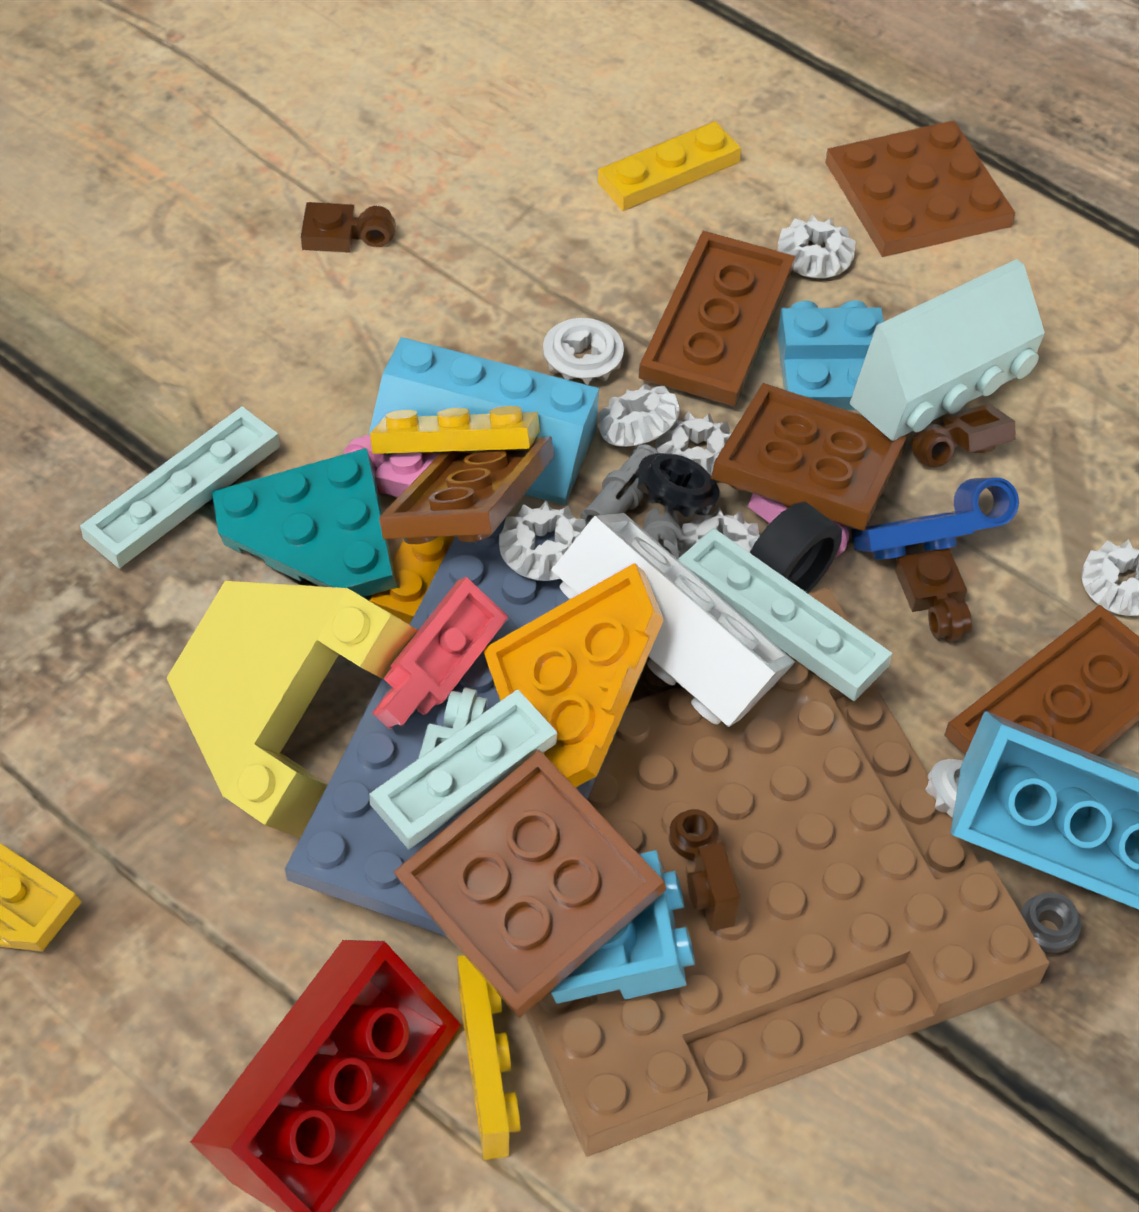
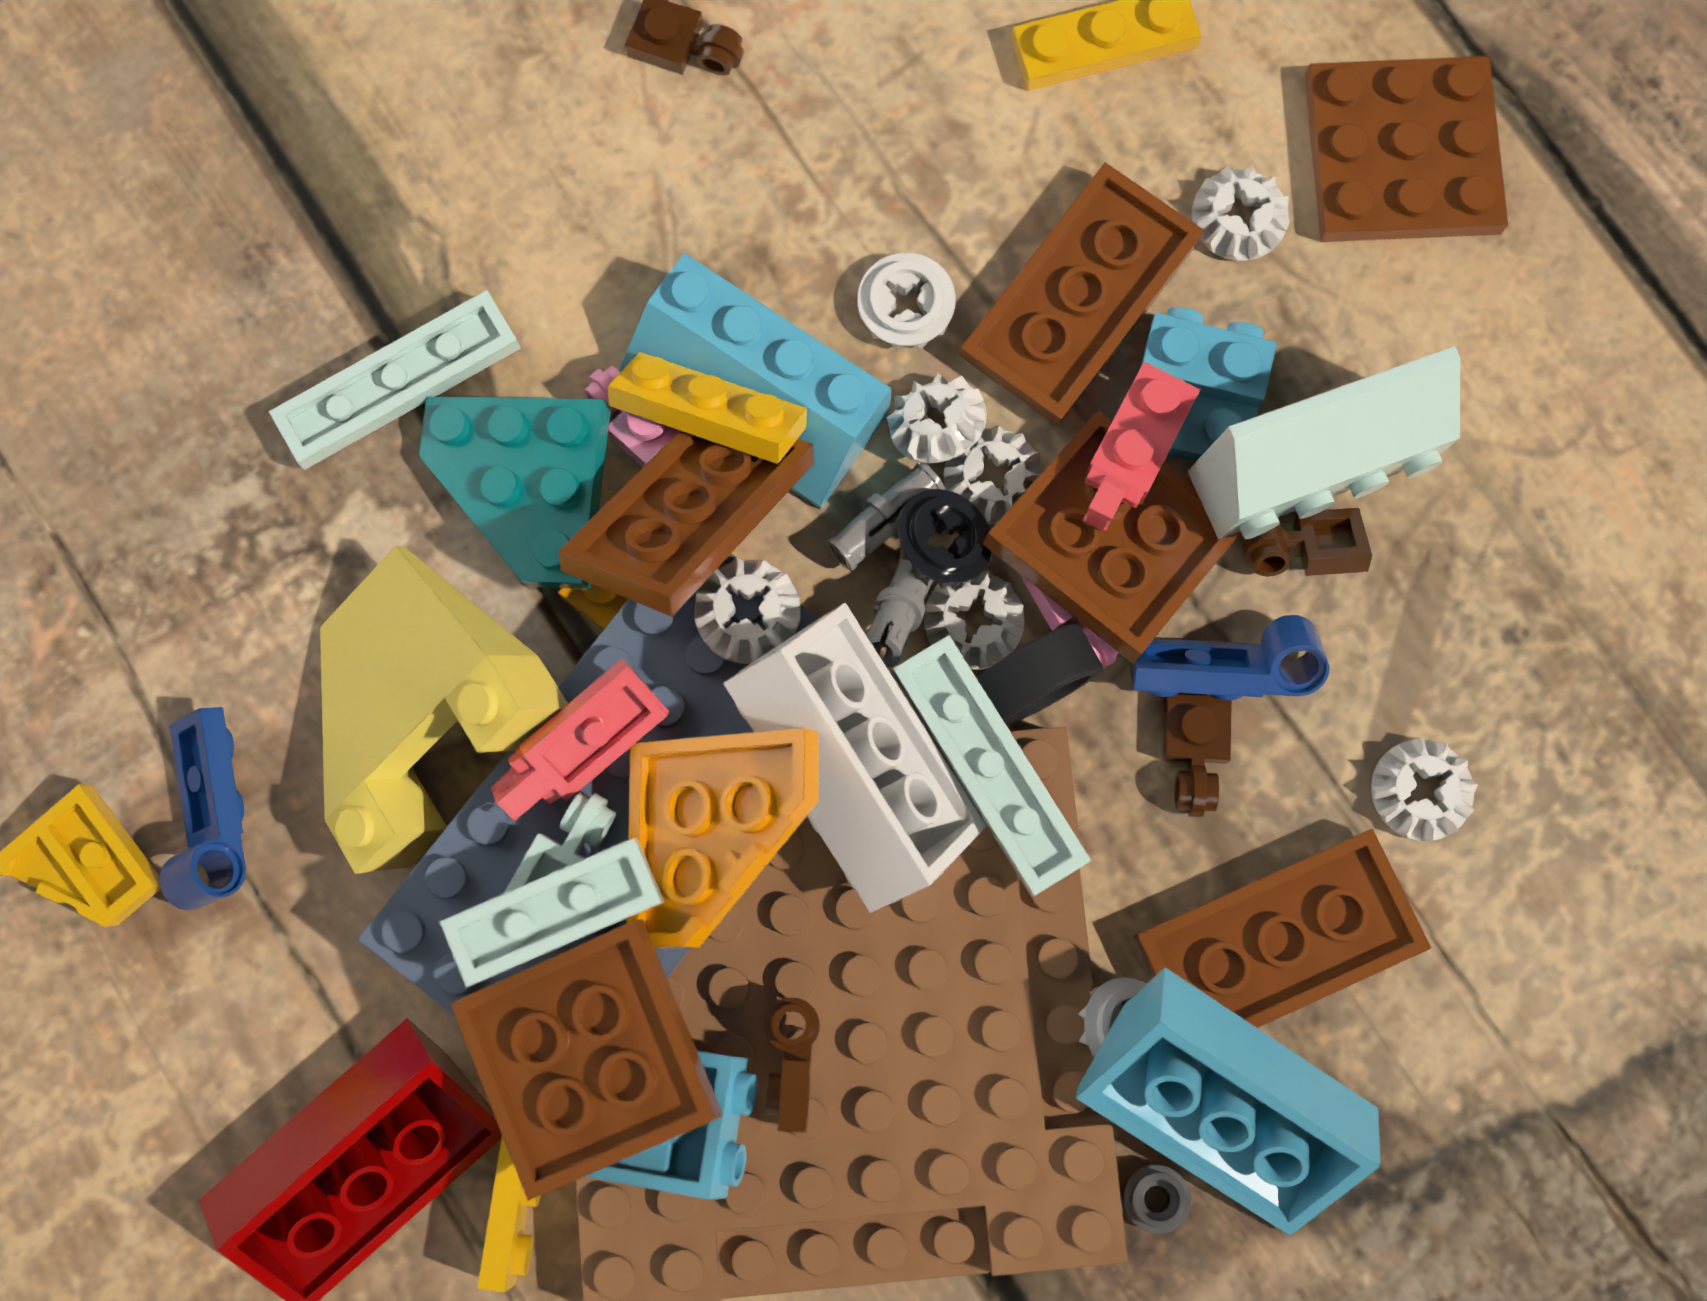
camera: 20 degrees right, 25 degrees up
none -> blue plate [160,707,246,910]
none -> coral hinge [1082,361,1201,532]

